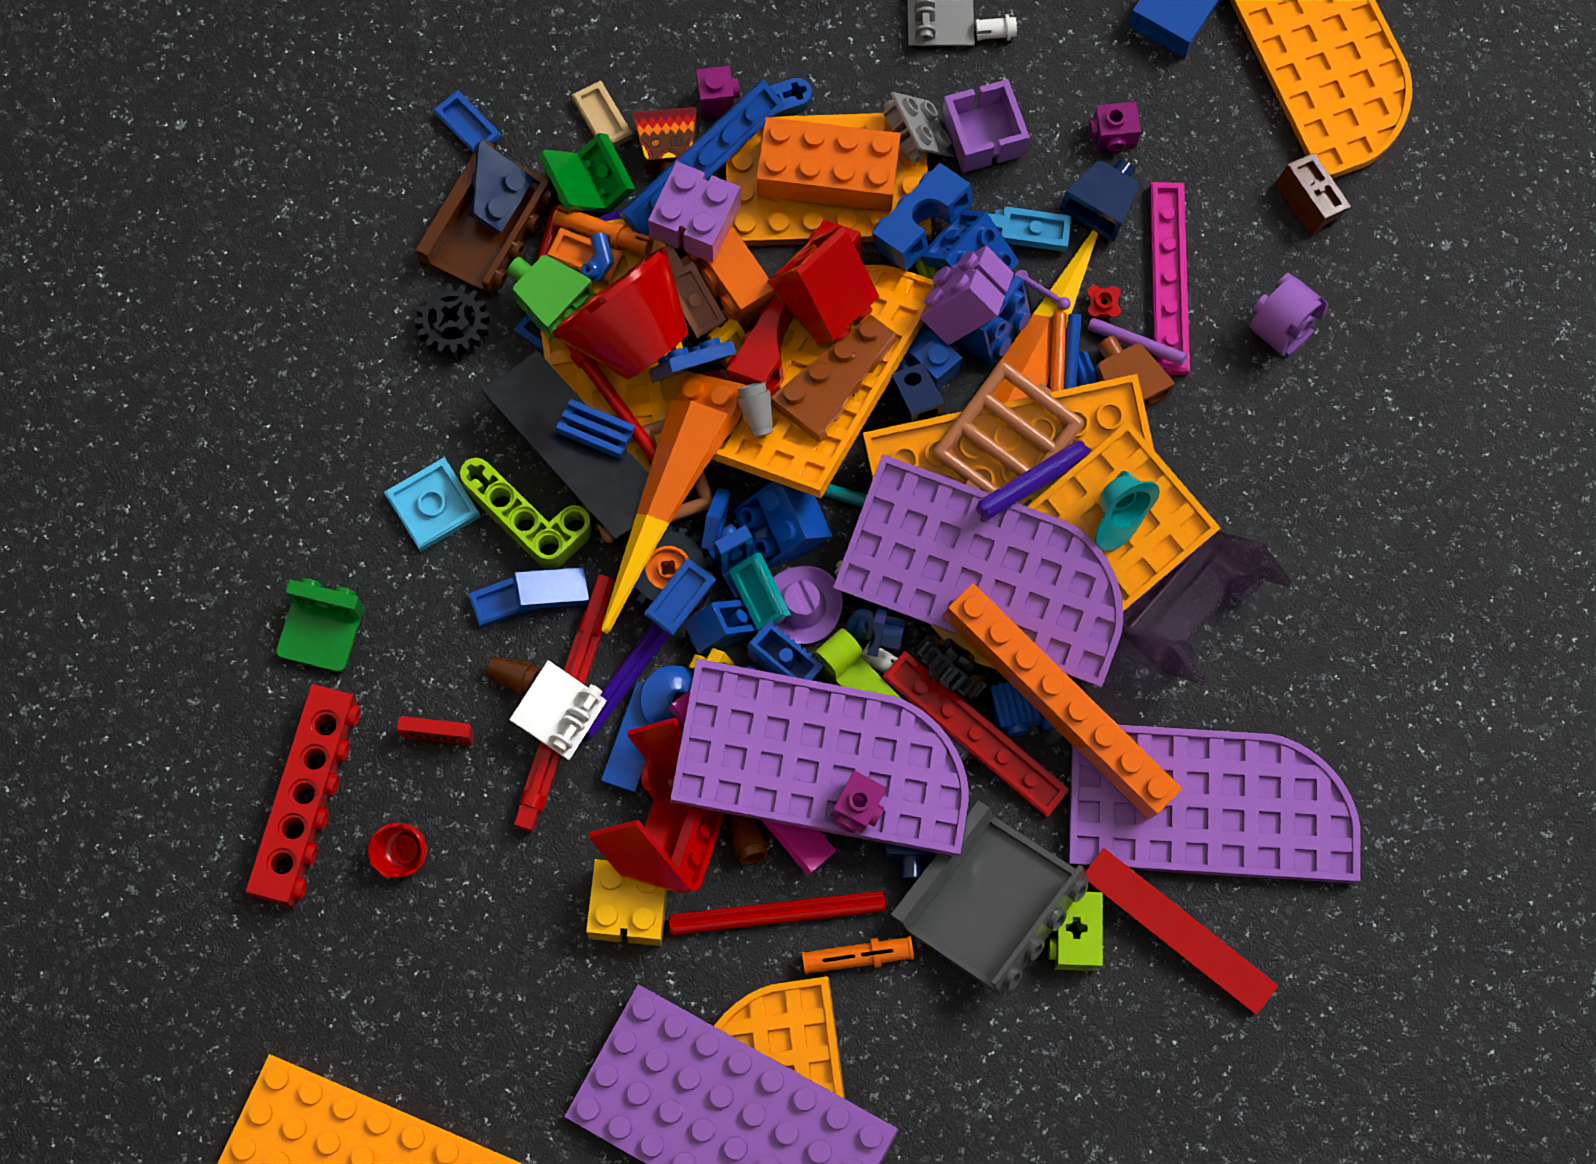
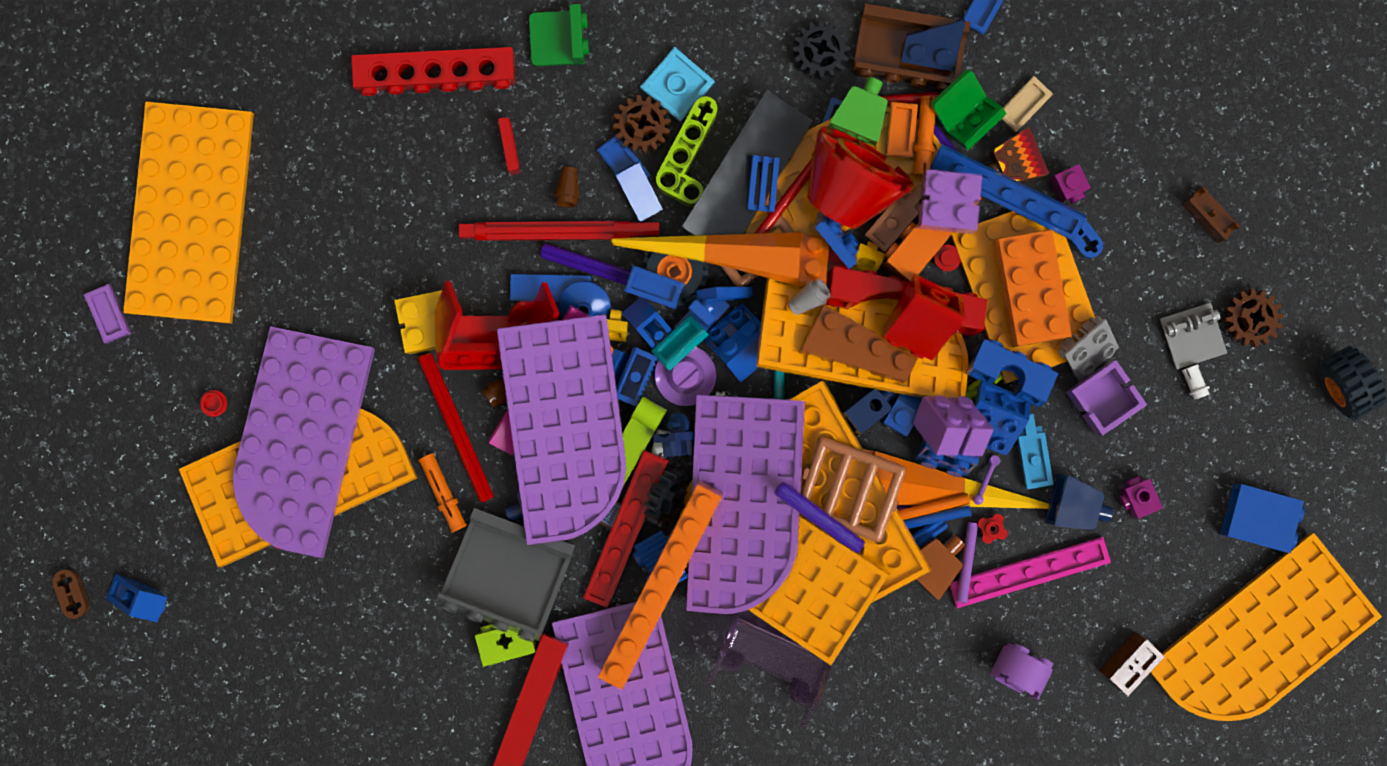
camera: 75 degrees right, 15 degrees up
red hair [367,823,428,878] -> none
white hinge [509,660,607,760] -> none
blue arm [581,233,614,282] -> none
magenta brick [830,770,887,833] -> none
teal piece [1095,470,1160,551] -> none
none -> reddish brown gear [613,95,671,154]
none -> red plate [934,245,961,272]

